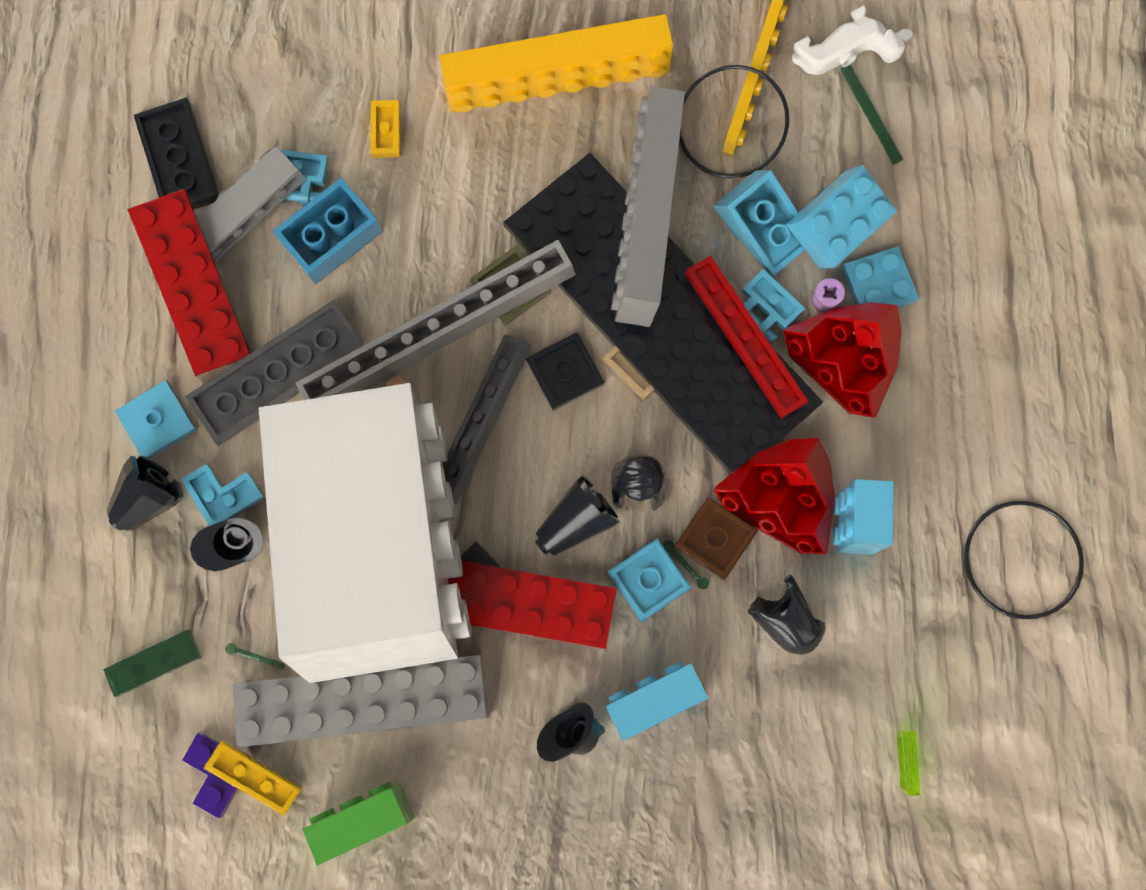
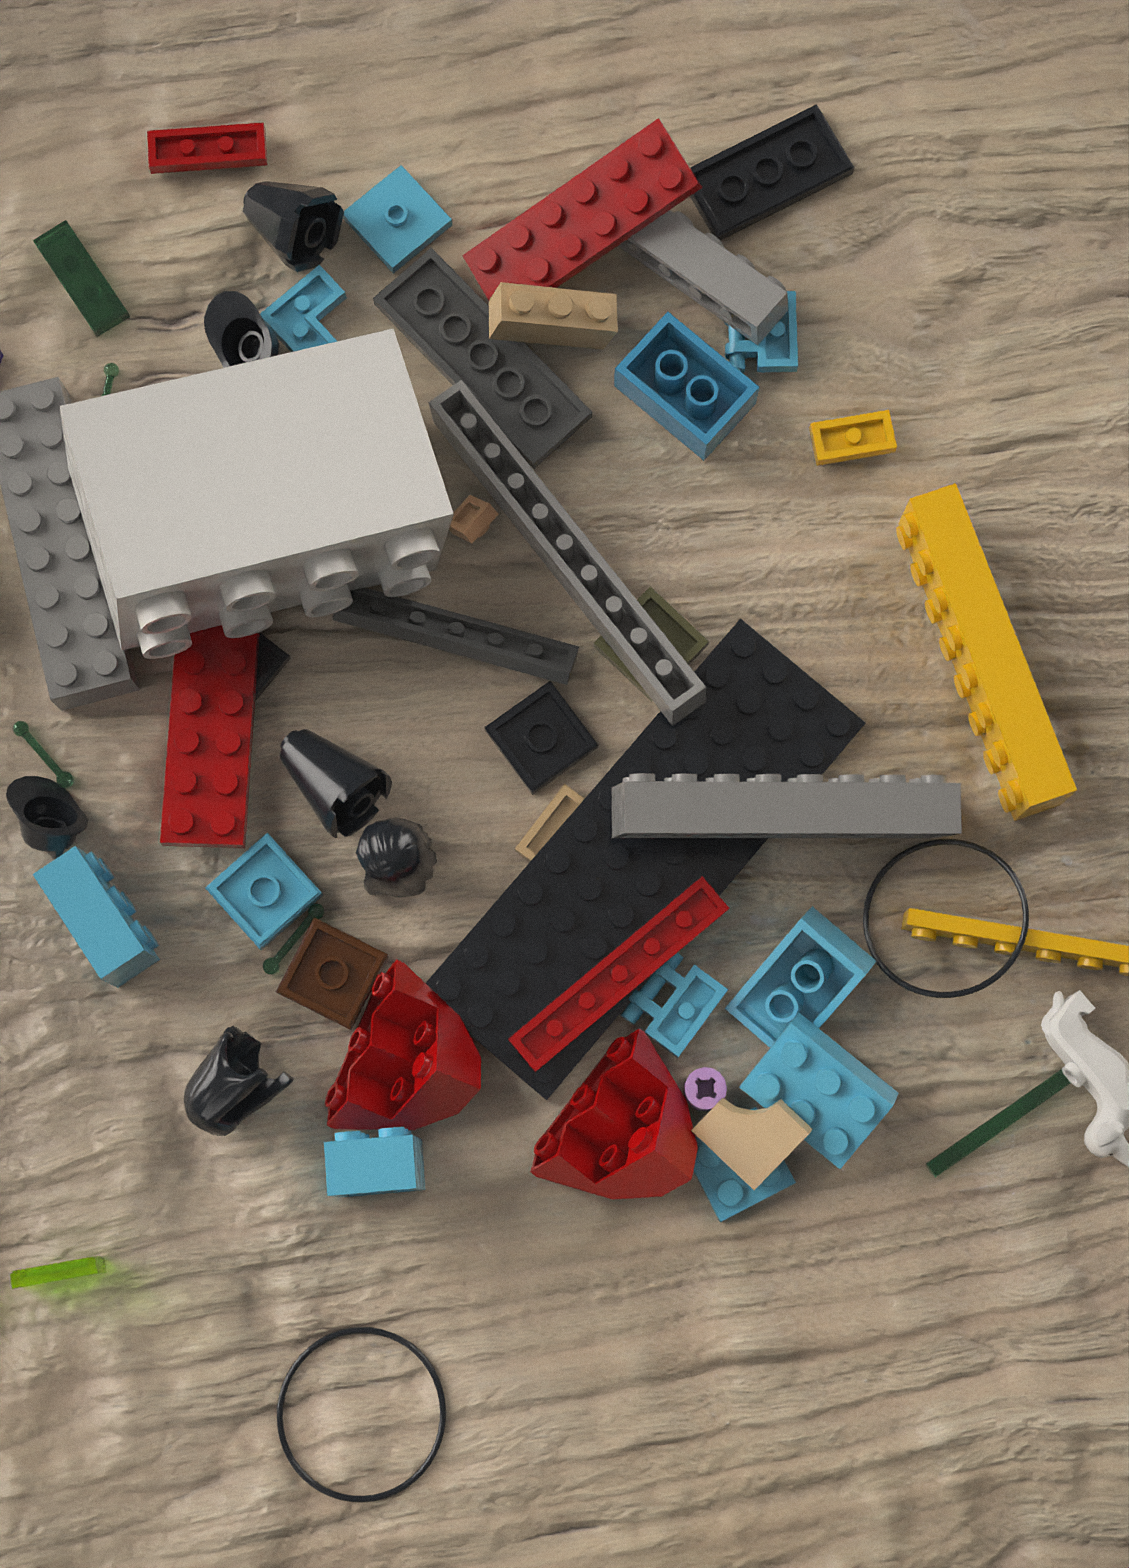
camera: 80 degrees right, 0 degrees up
none -> clear green hinge [13,721,74,789]
none -> red plate [147,122,268,174]
none -> tan brick [489,282,618,350]
none -> tan tile [691,1098,813,1190]

